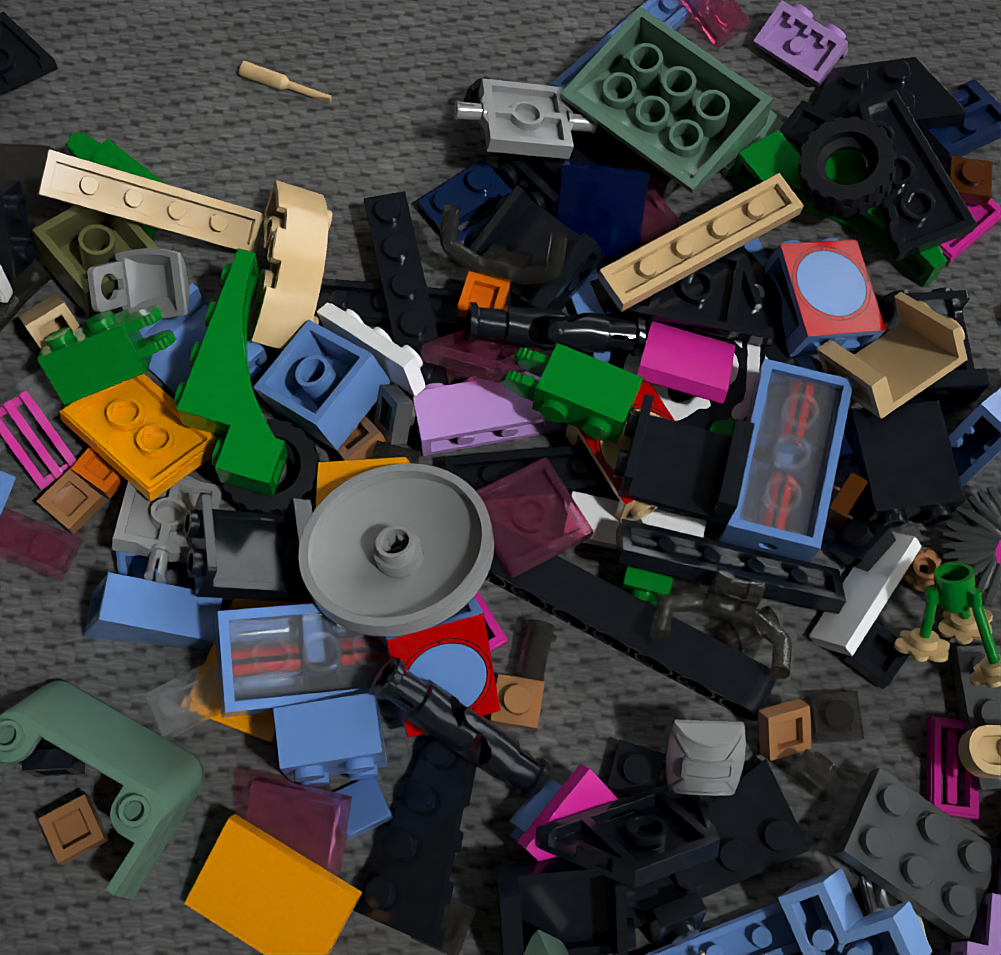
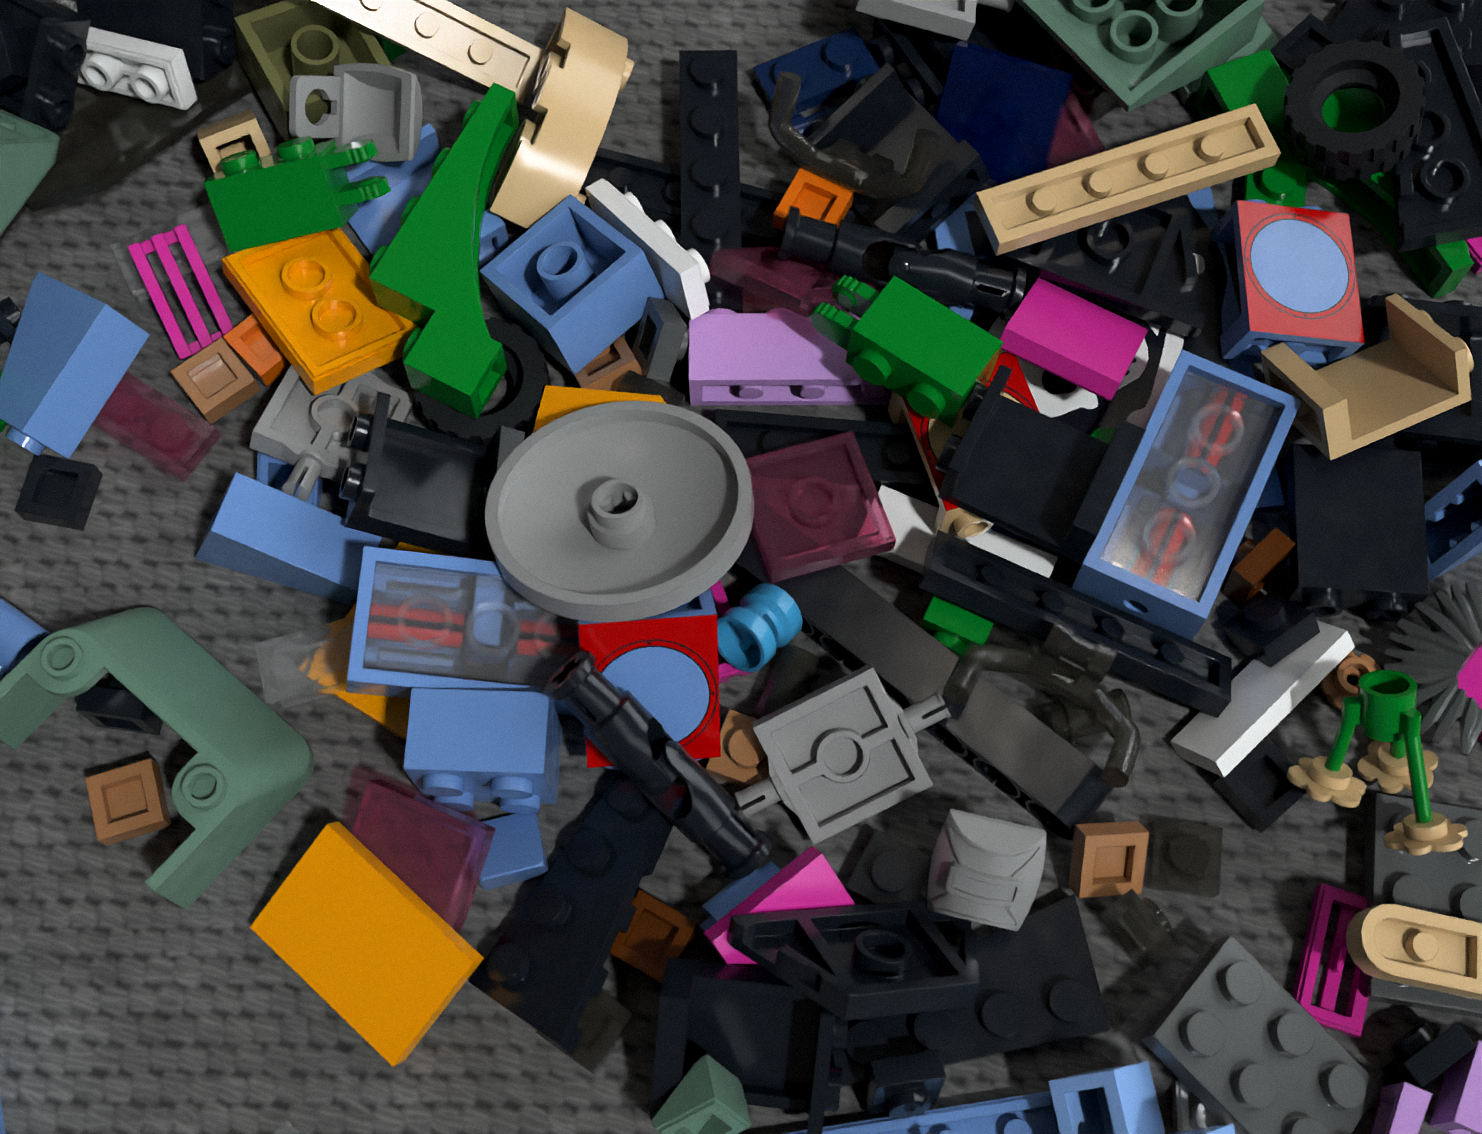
camera: 15 degrees right, 0 degrees up
none -> reddish brown plate [608,890,699,986]
none -> dark azure wheel [717,583,803,673]
none -> light grey plate [735,663,951,845]
none -> green plate [1241,160,1307,208]

